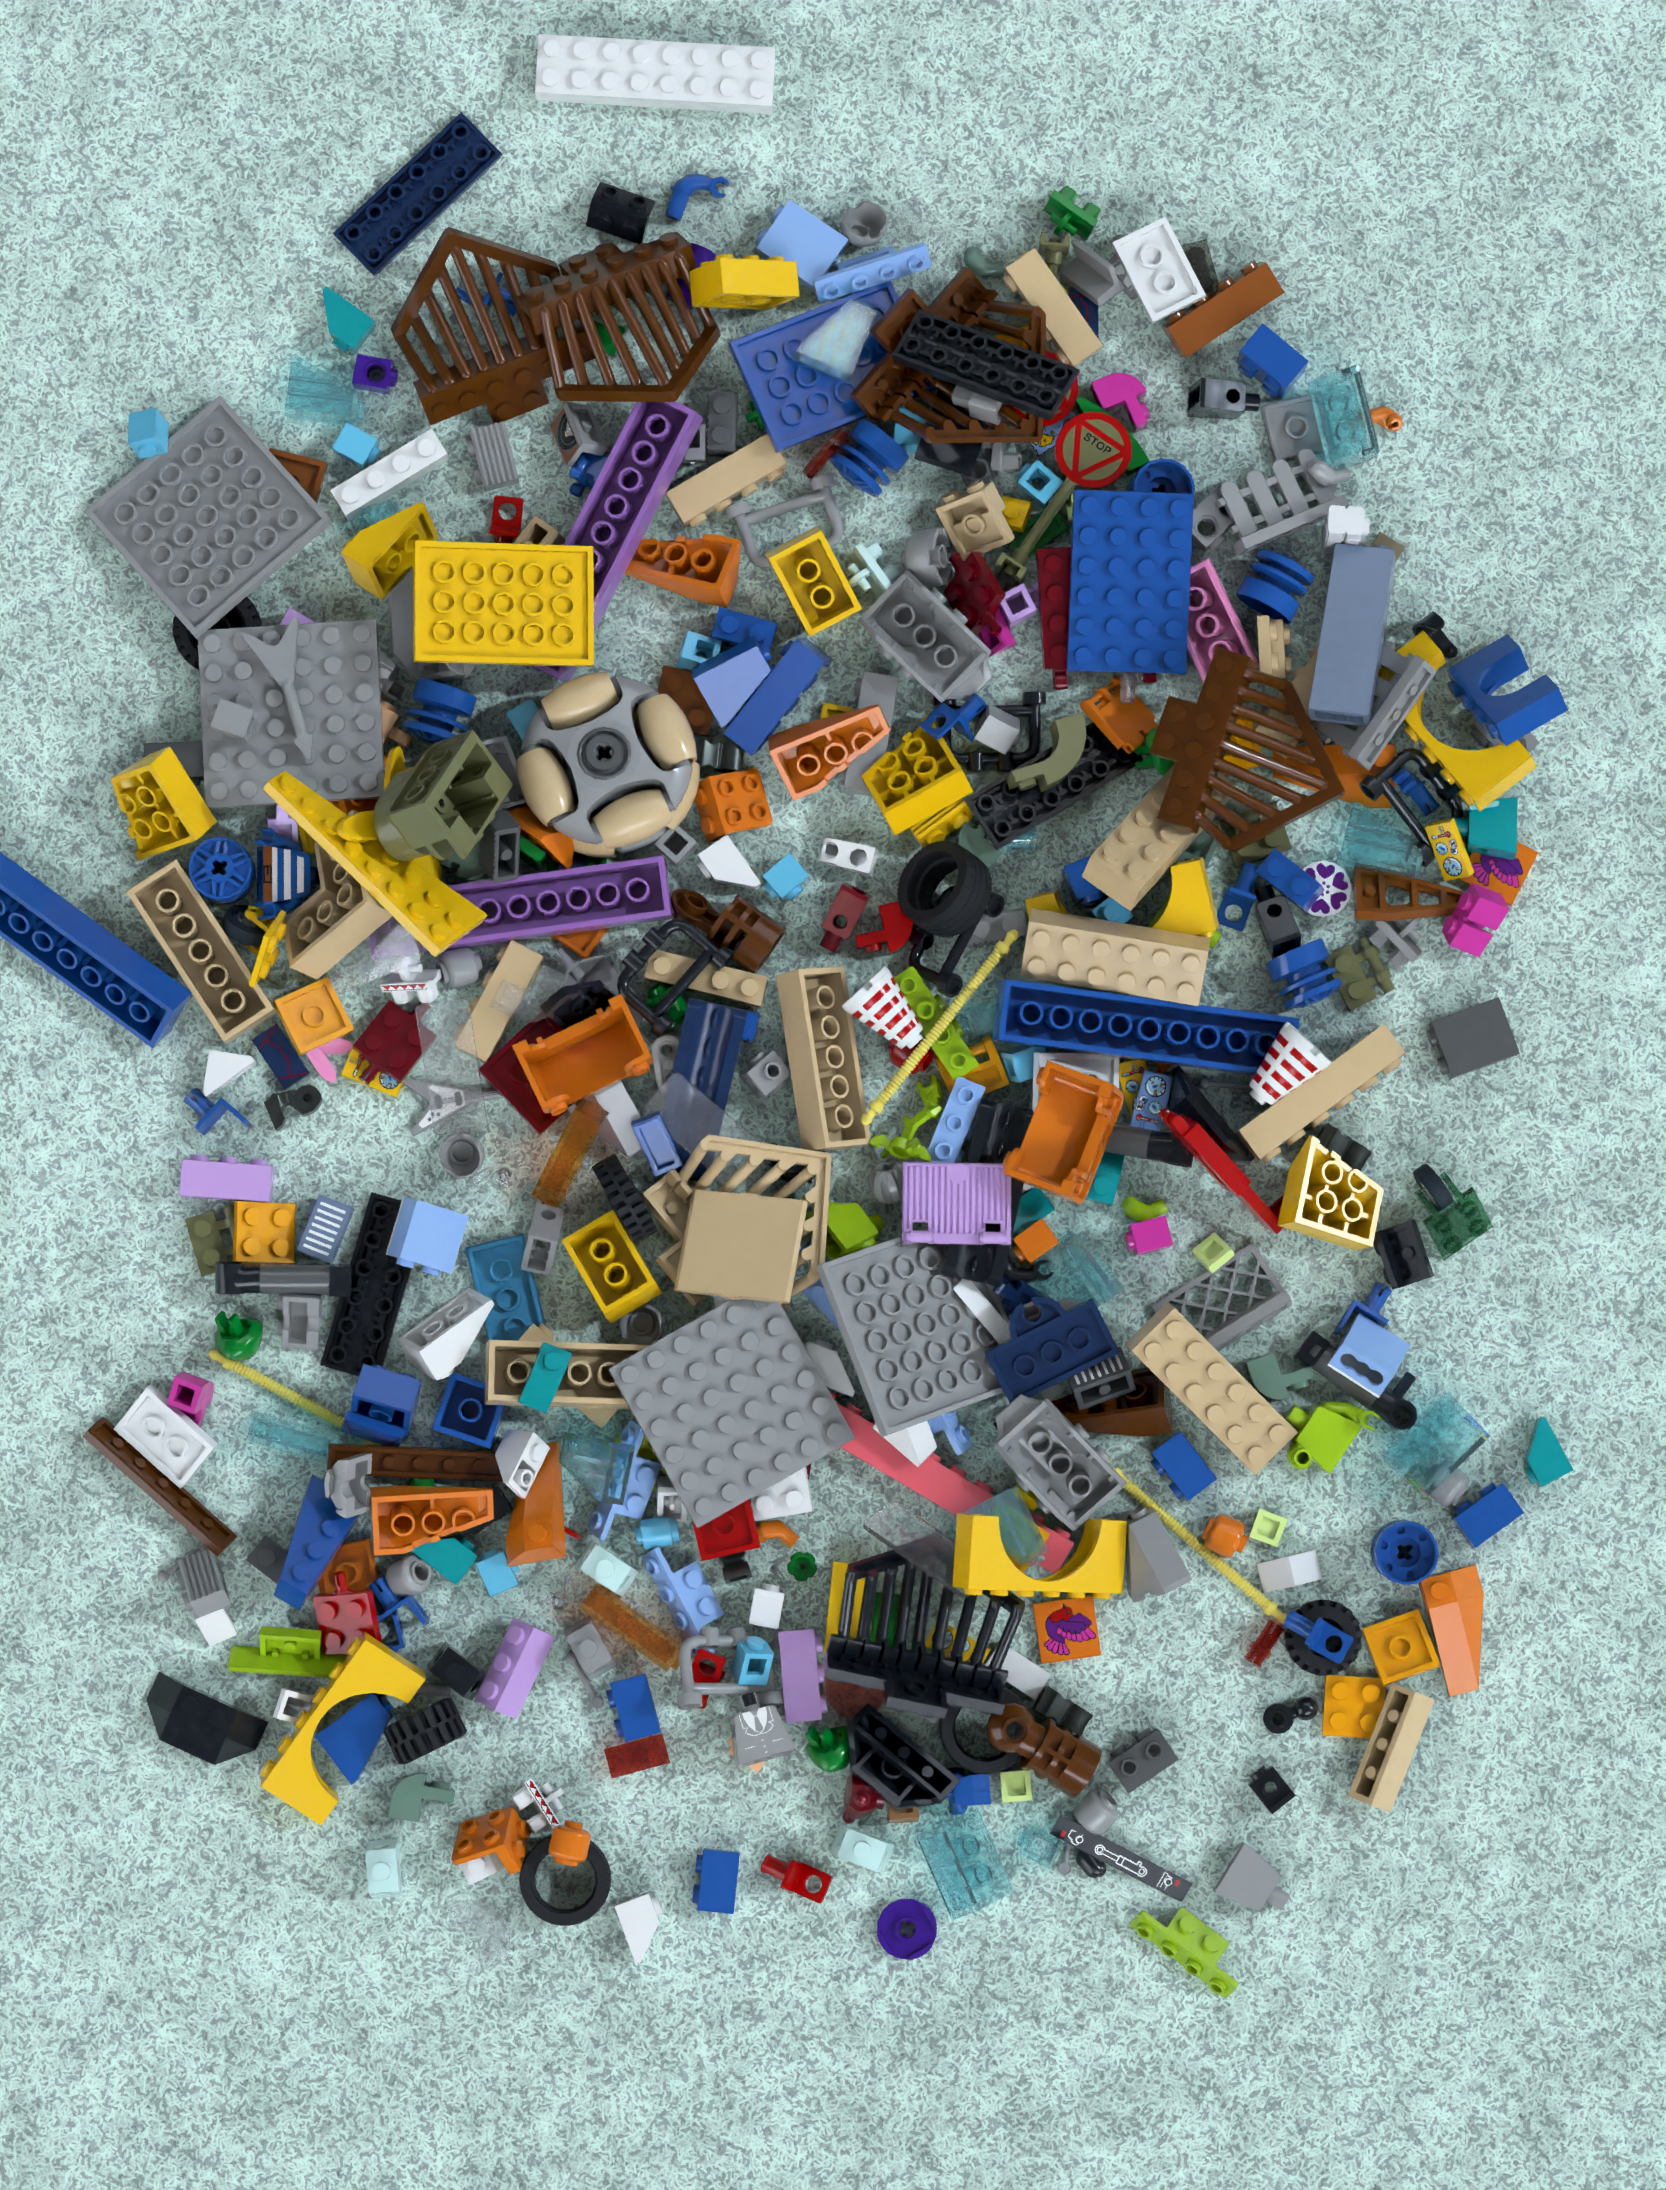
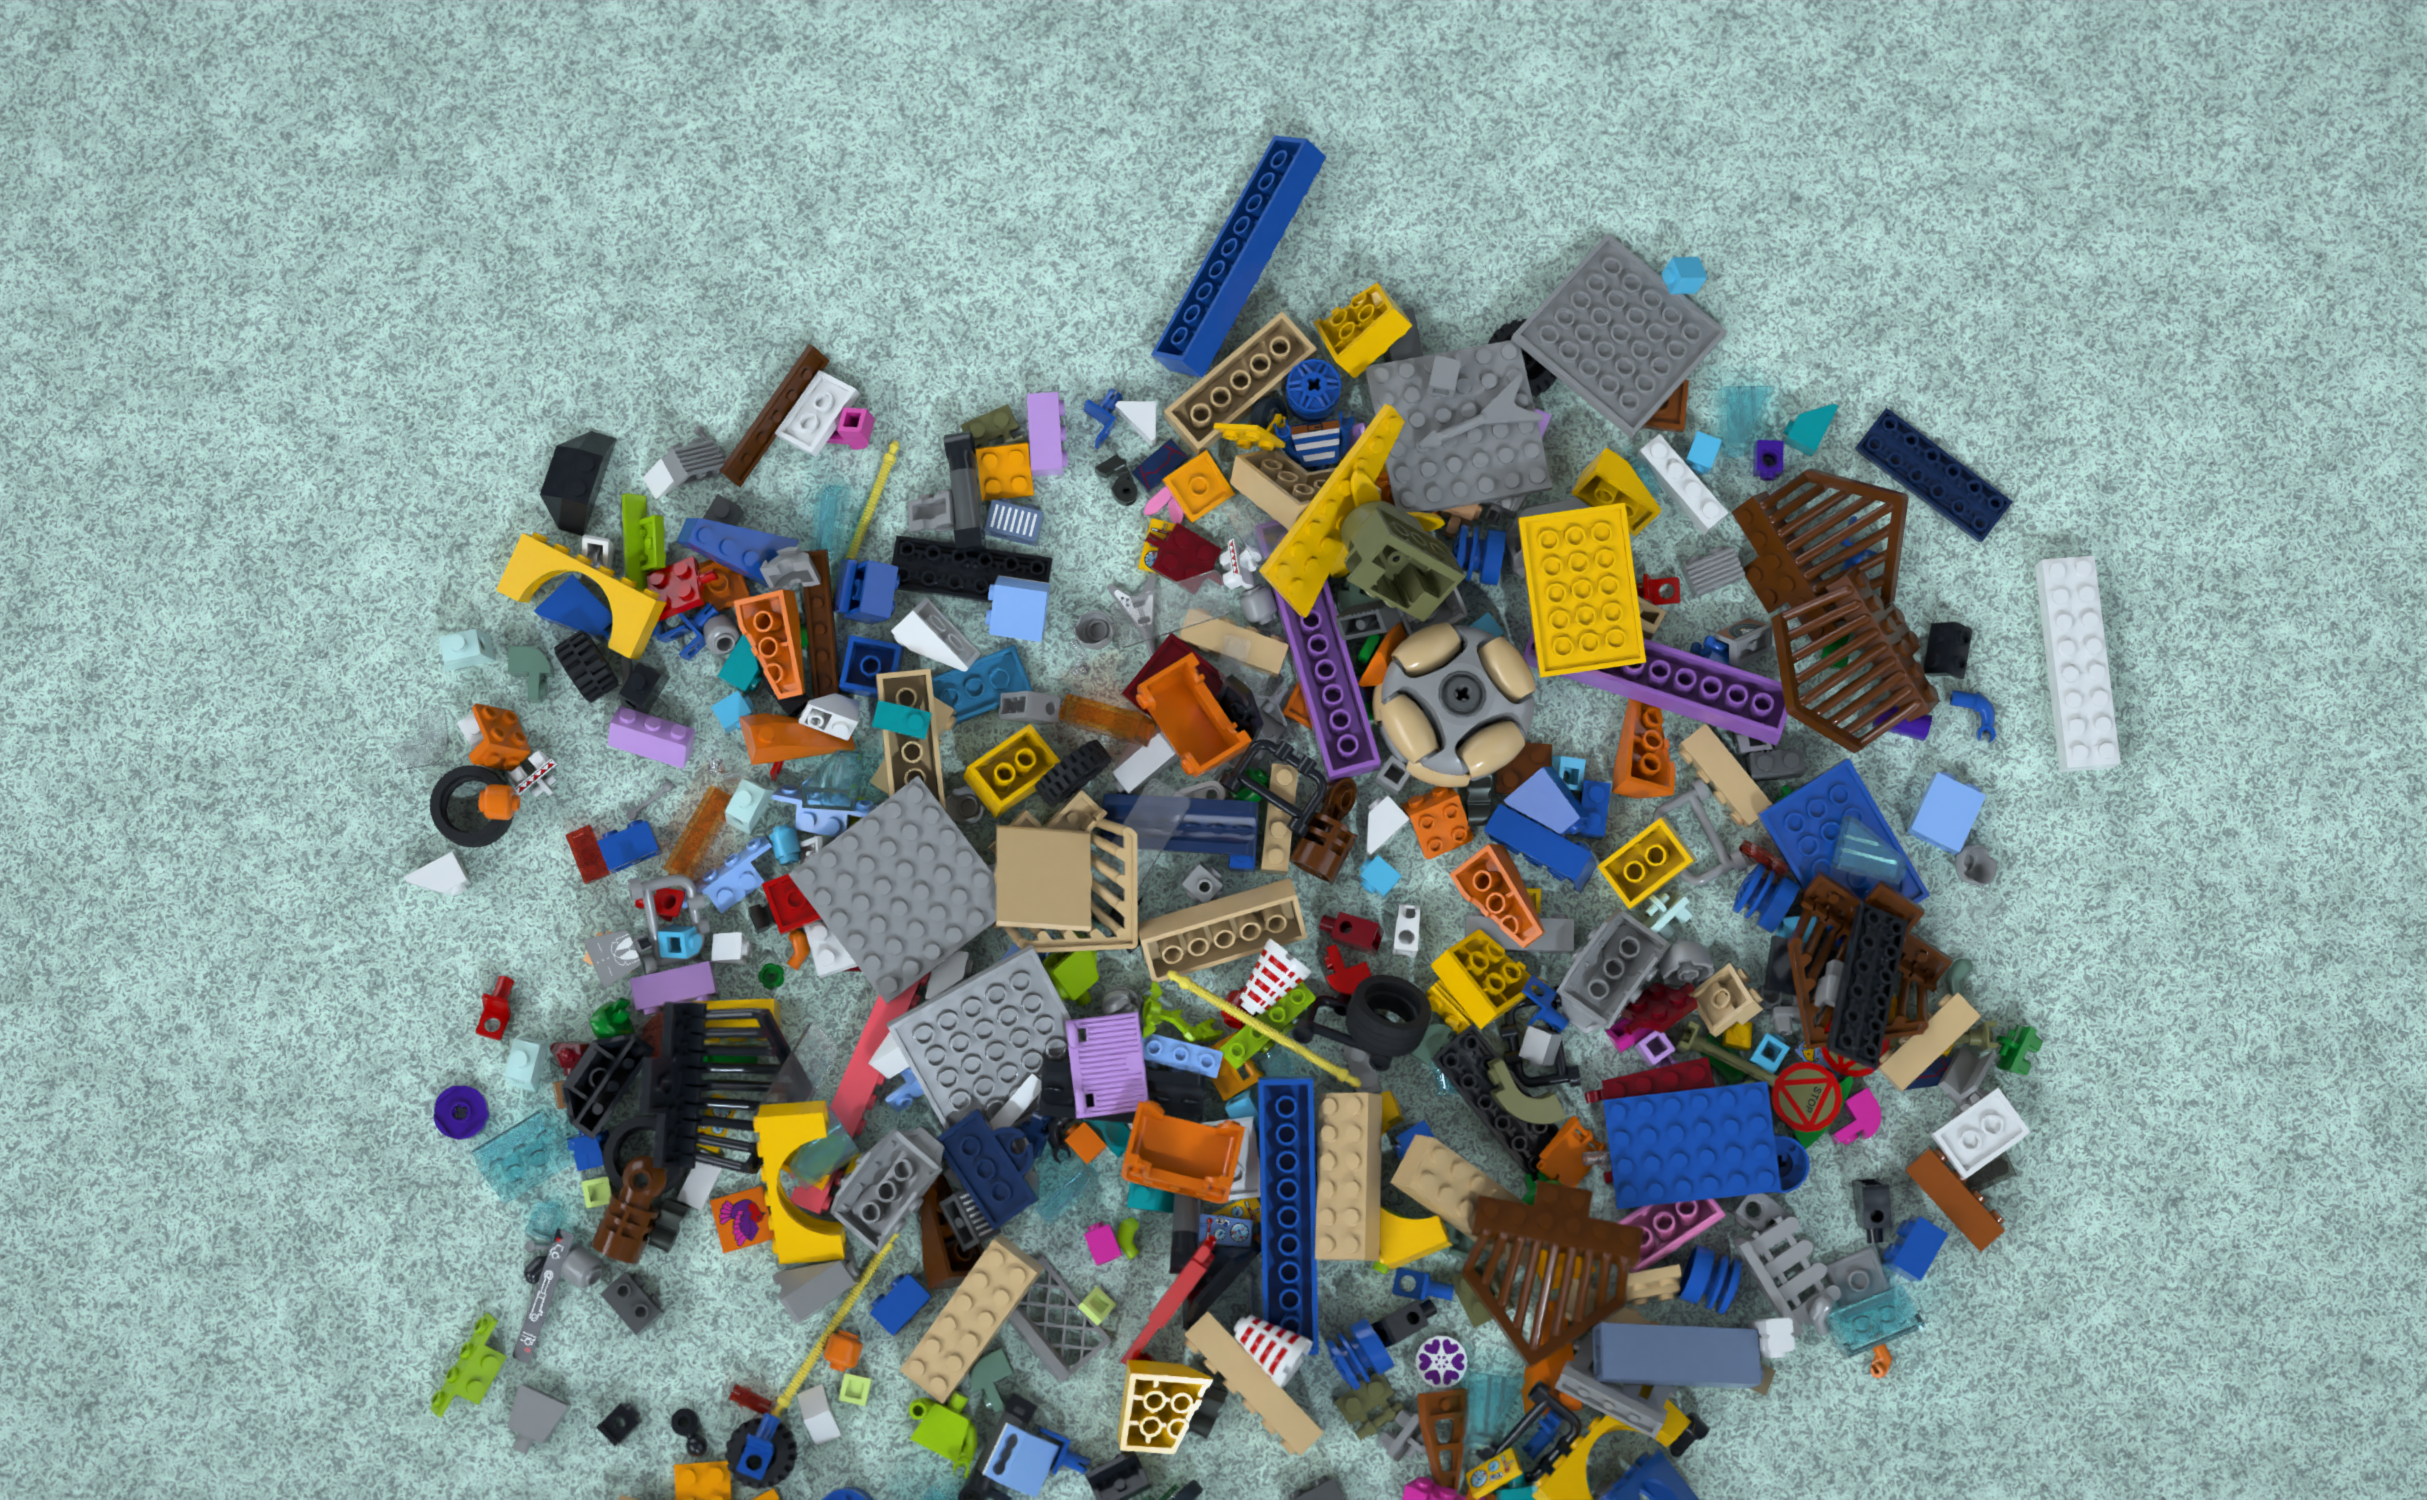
camera: 80 degrees right, 5 degrees down
green piece [214,1311,263,1361] -> none
light grey torso [563,1615,618,1680] -> none
tile [631,1111,683,1177] -> none
yellow brick [689,254,800,310] -> none
blue brick [692,1848,740,1914] -> none
light blue bracket [813,242,932,304] -> none
medium azure brick [1090,897,1133,924] -> none
blue brick [1256,848,1324,913] -> none

